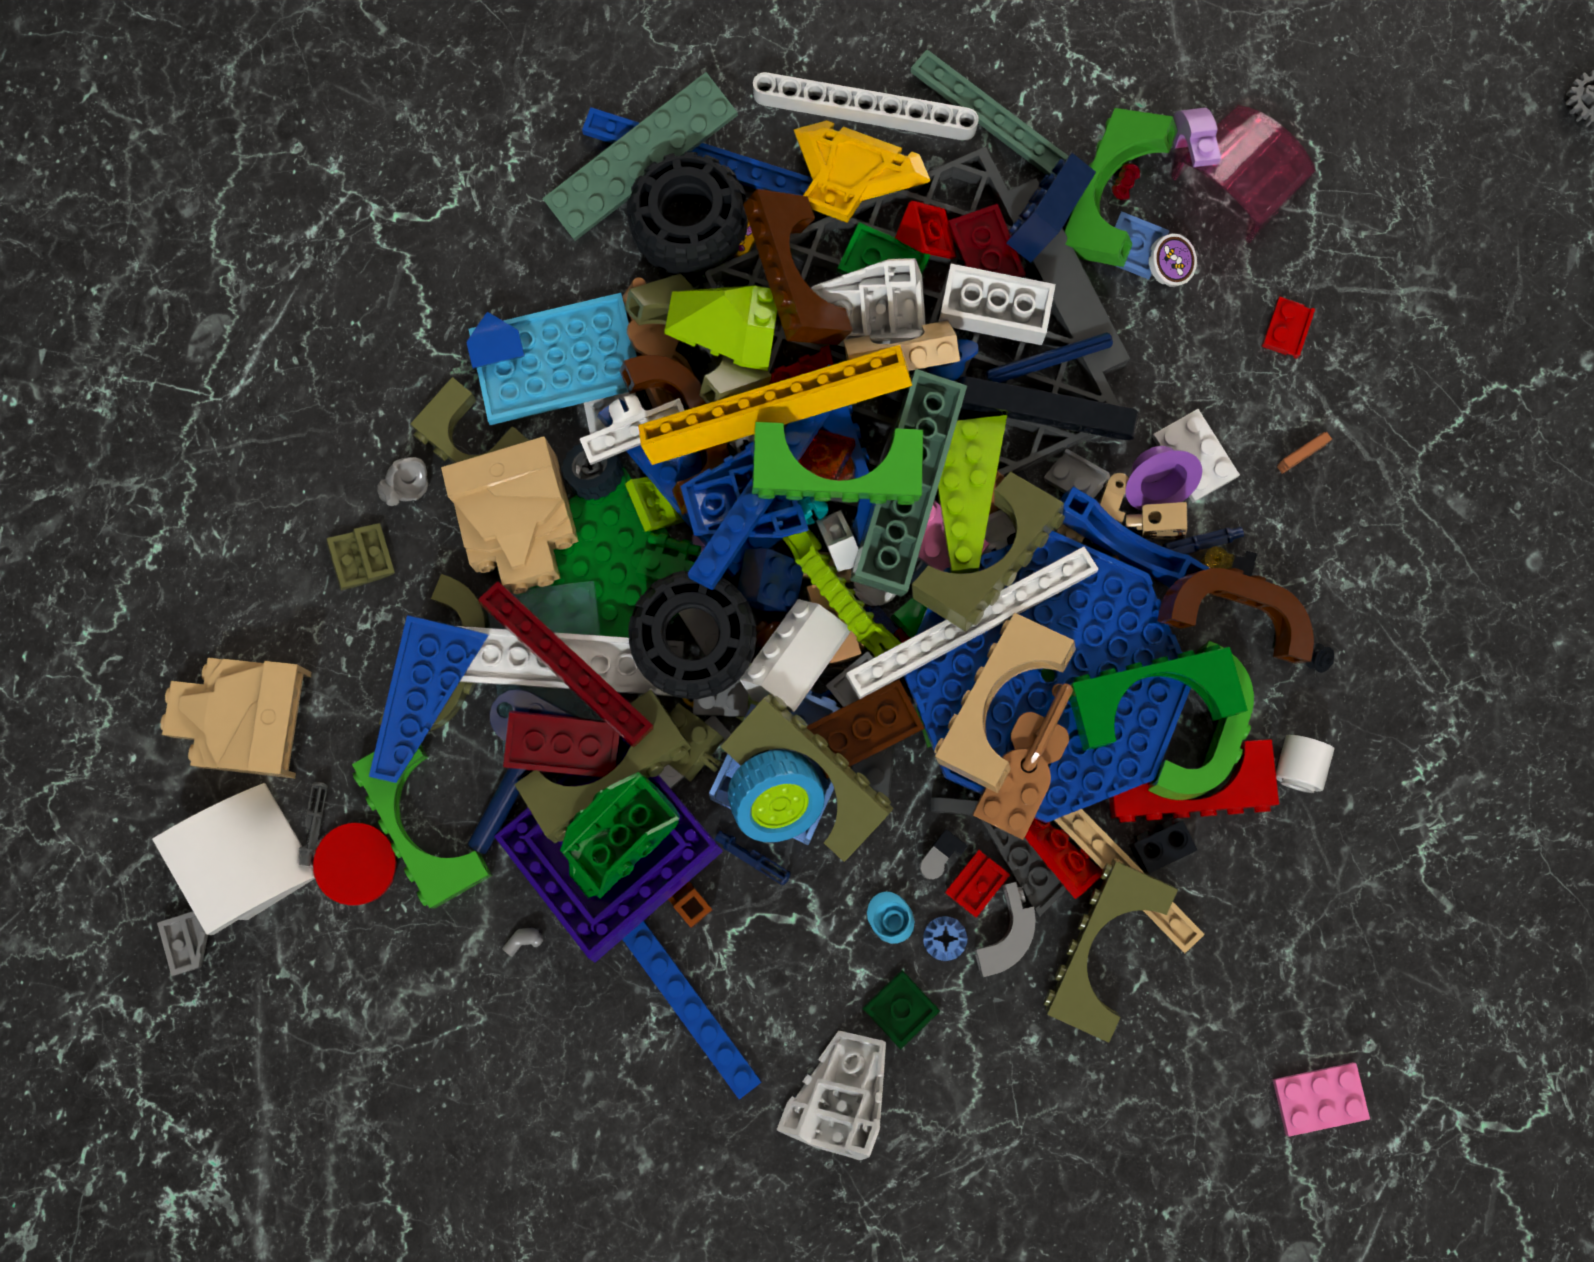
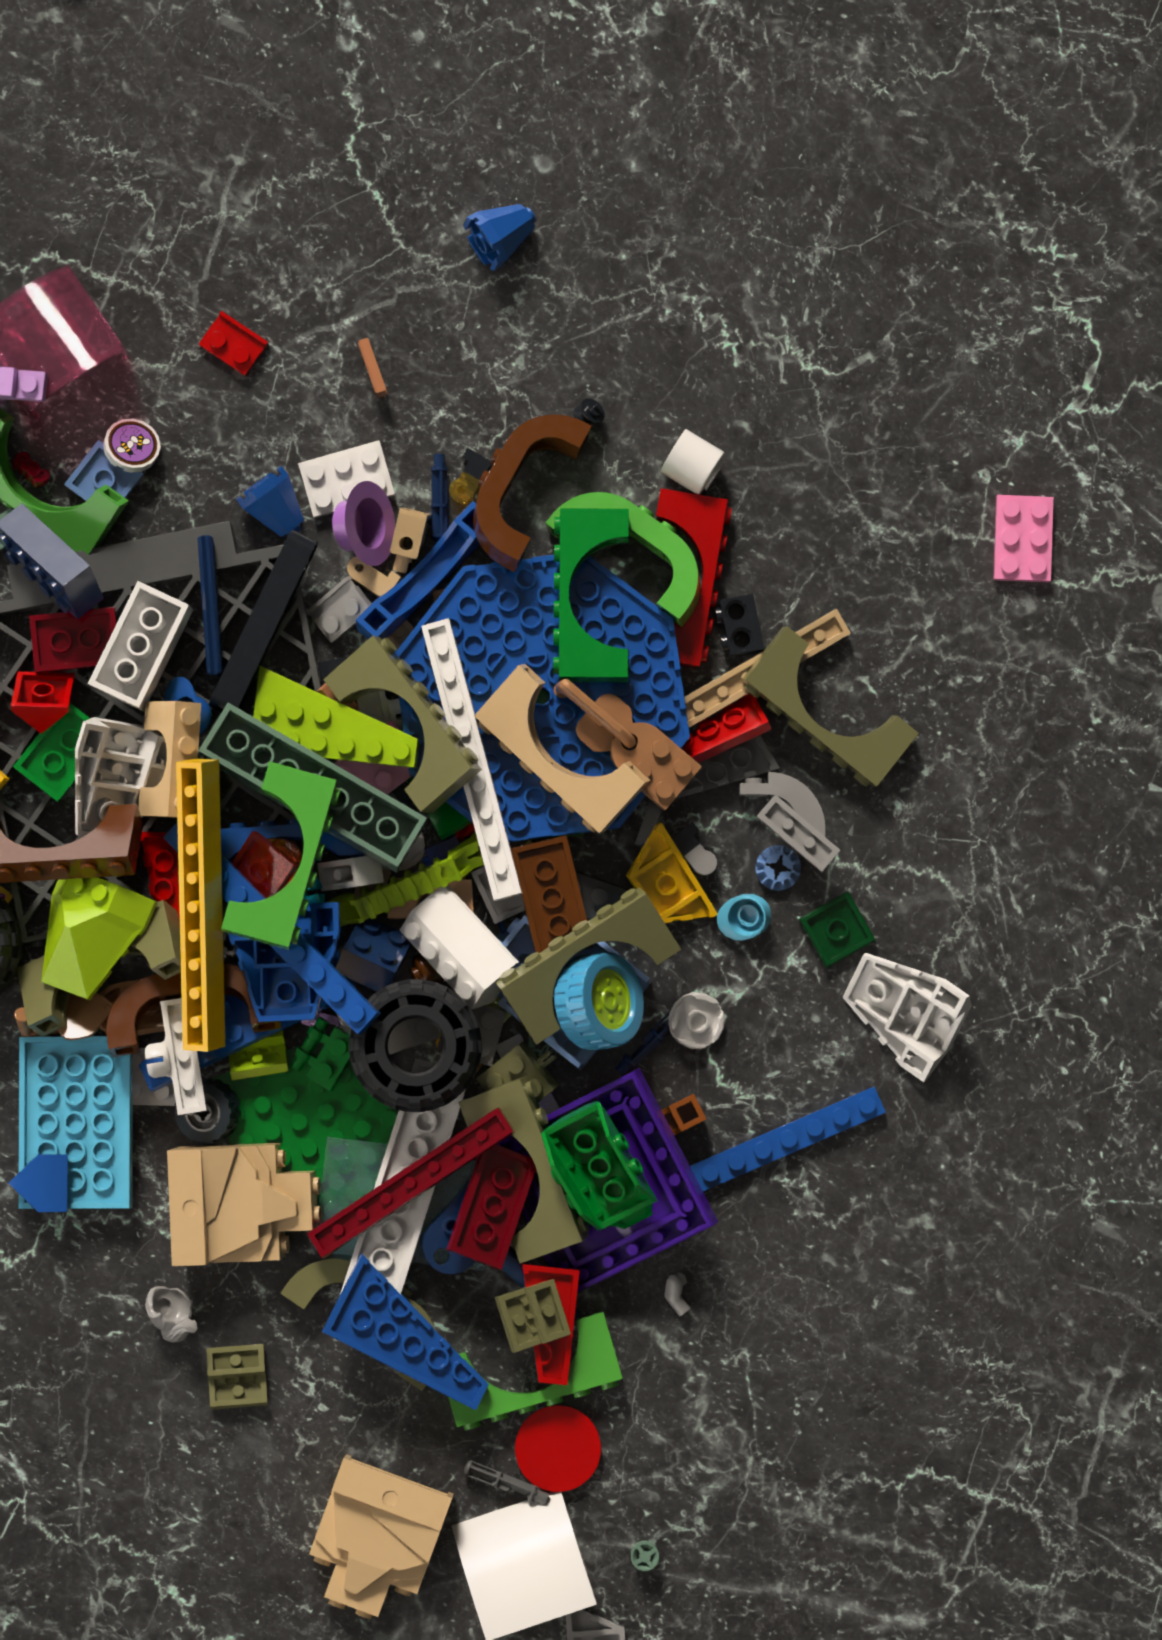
camera: 75 degrees left, 5 degrees up
olive arch [410,377,530,463] -> none
red plate [944,850,1010,918] -> none
none -> blue cone [235,466,304,537]
none -> blue cone [463,204,536,271]
none -> olive slope [495,1279,571,1353]
none -> red wing [522,1264,580,1385]
none -> yellow wing [626,822,718,923]
none -> sand green wheel [631,1540,659,1571]
none -> white tile [668,992,725,1049]
none -> light grey plate [756,795,840,872]

